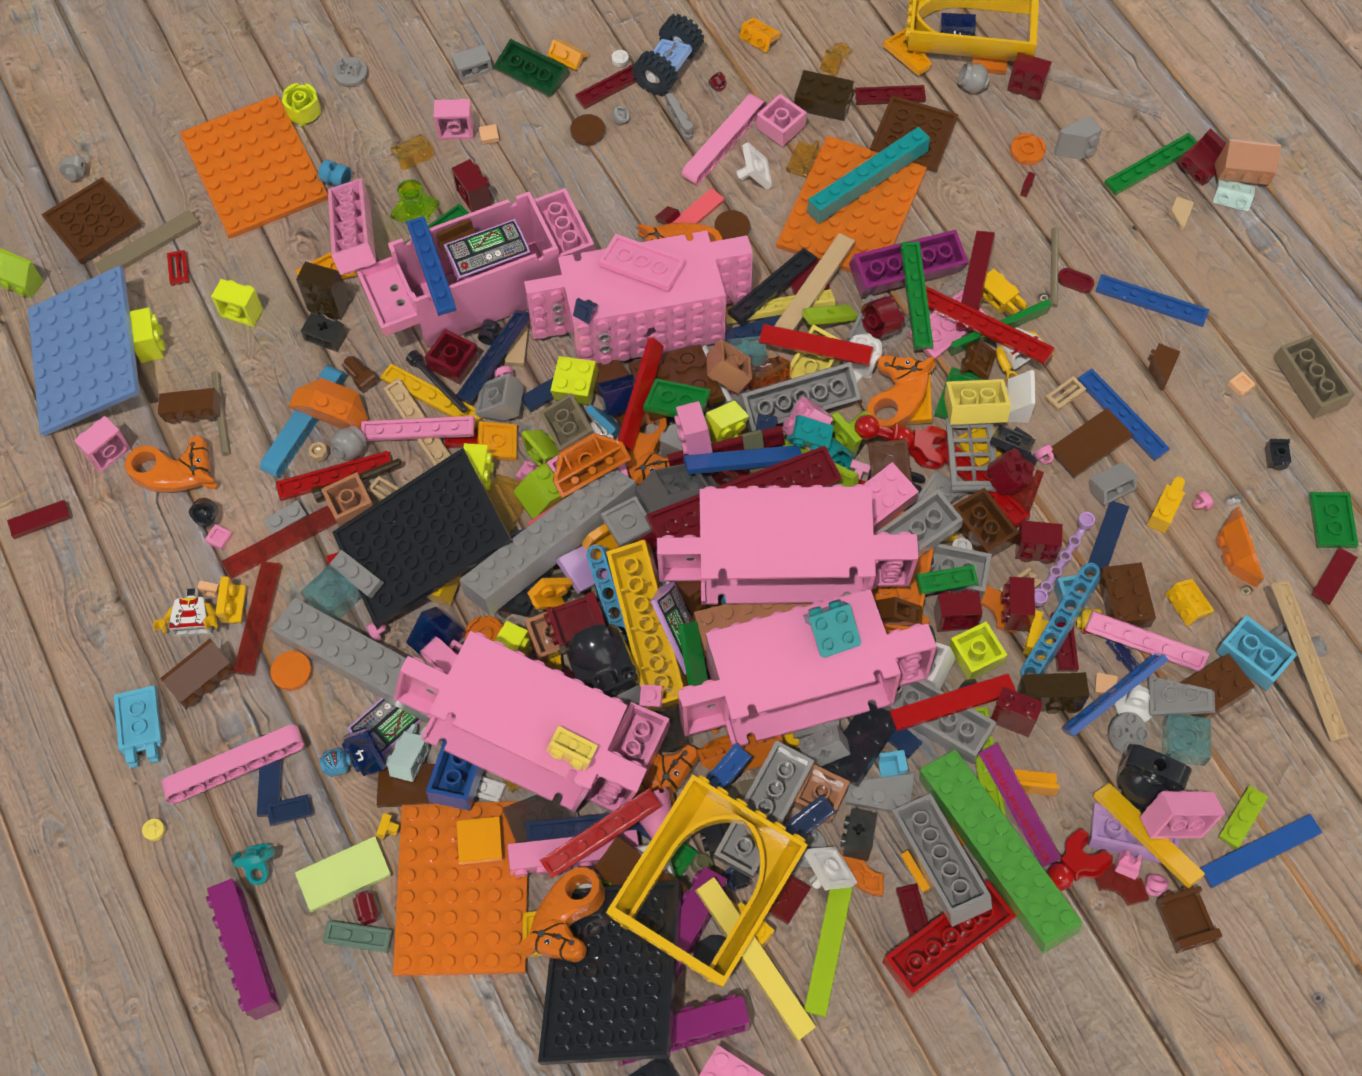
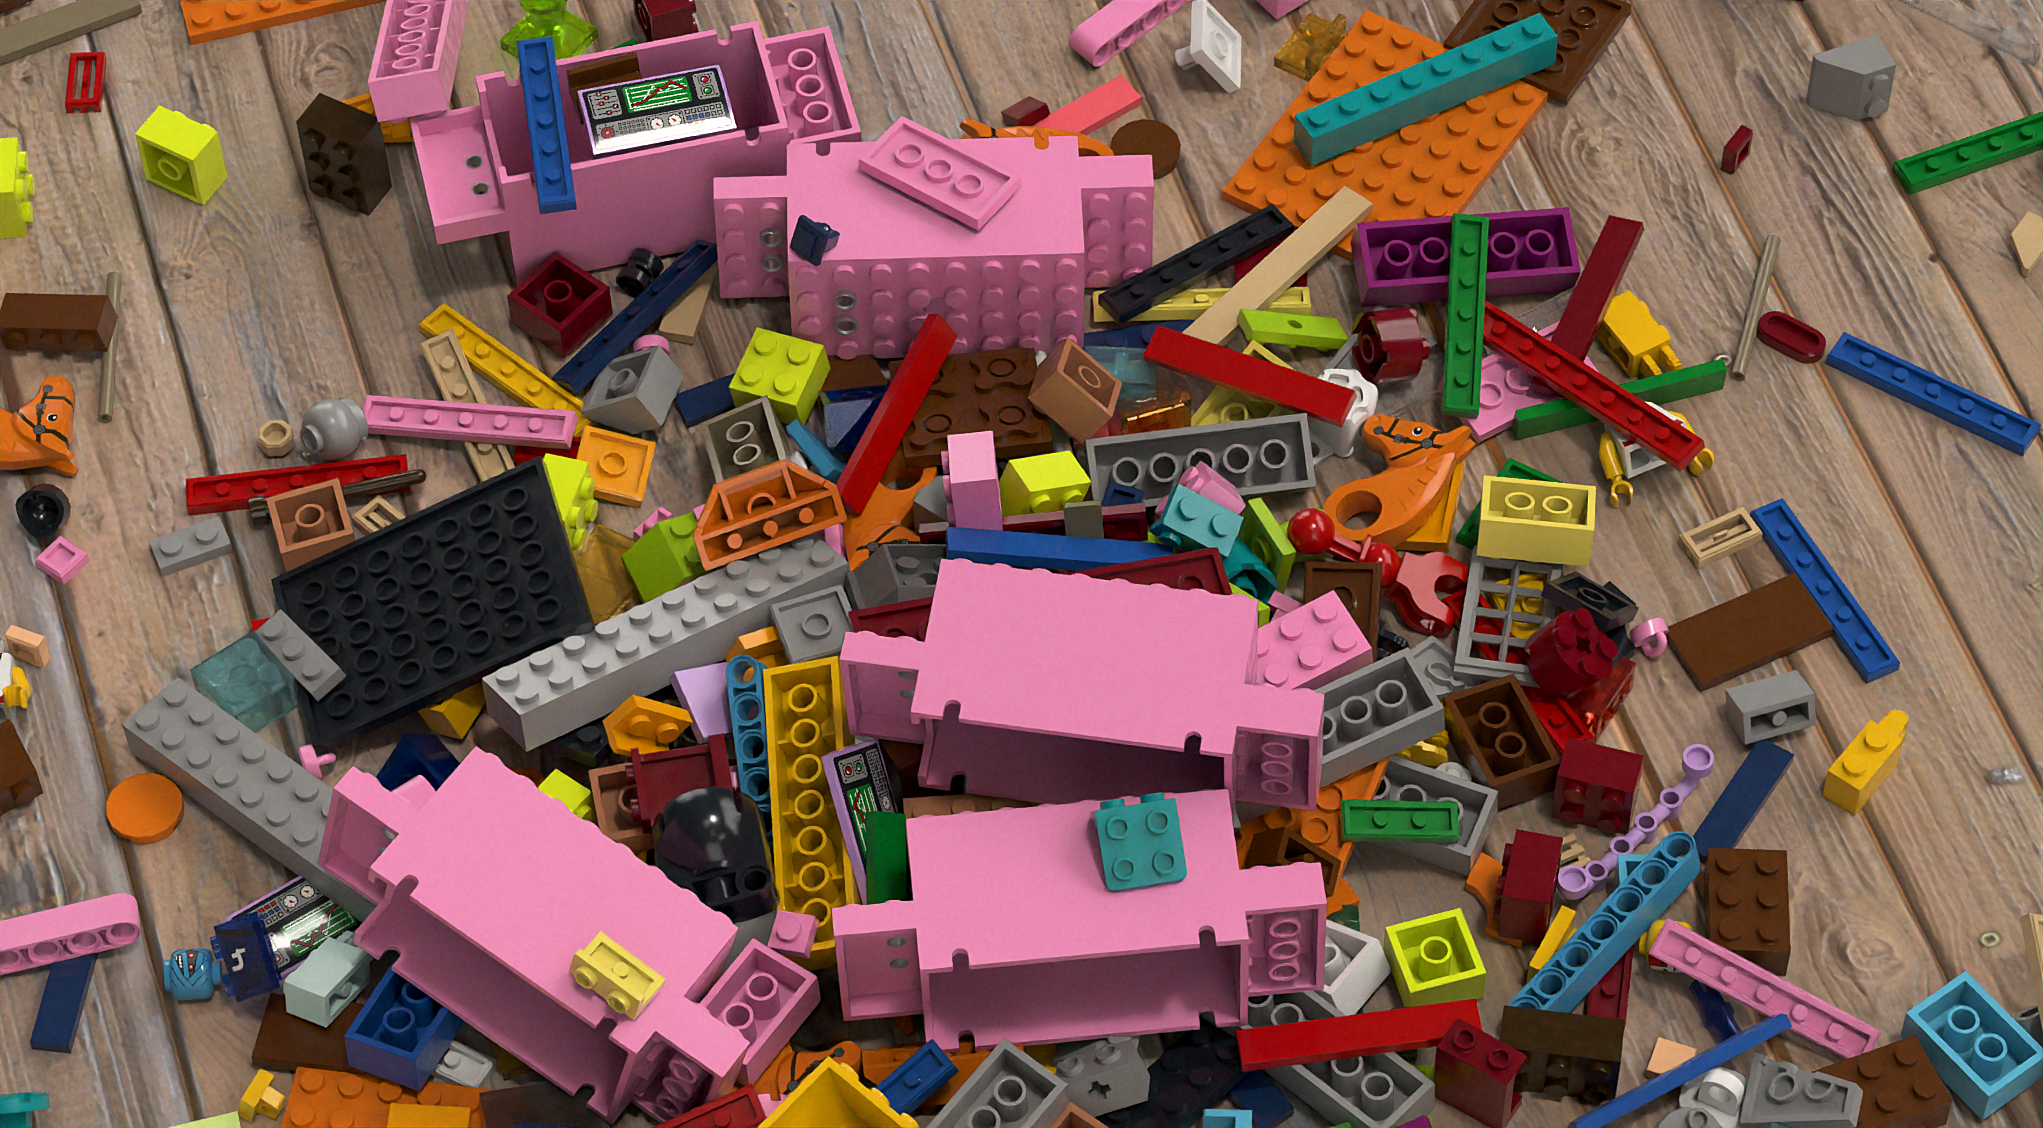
camera: 10 degrees right, 10 degrees down
yellow bracket [215,577,246,623] -> none
clear red tile [221,505,337,579] -> none
clear red tile [233,561,283,676] -> none
dark azure beam [260,365,346,478] -> none
dark blue tile [265,794,312,827] -> none
orange wedge [288,378,368,431] -> none
pearl dark grey brick [300,313,347,352] -> none
reddish brown piece [342,356,378,392] -> none
black piece [406,350,468,413] -> none
lime slope [522,430,559,467] -> none
green tile [643,378,711,417] -> none
dark red brick [933,589,983,632] -> none
reddish brown bracket [960,339,996,380] -> none
white slope [1006,370,1035,423] -> none
orange tile [1010,133,1046,165] -> none
reddish brown slope [1148,343,1181,390] -> none
yellow bracket [1166,578,1215,626] -> none
bright pink tile [1192,491,1214,511] -> none
orange wedge [1216,507,1264,587] -> none

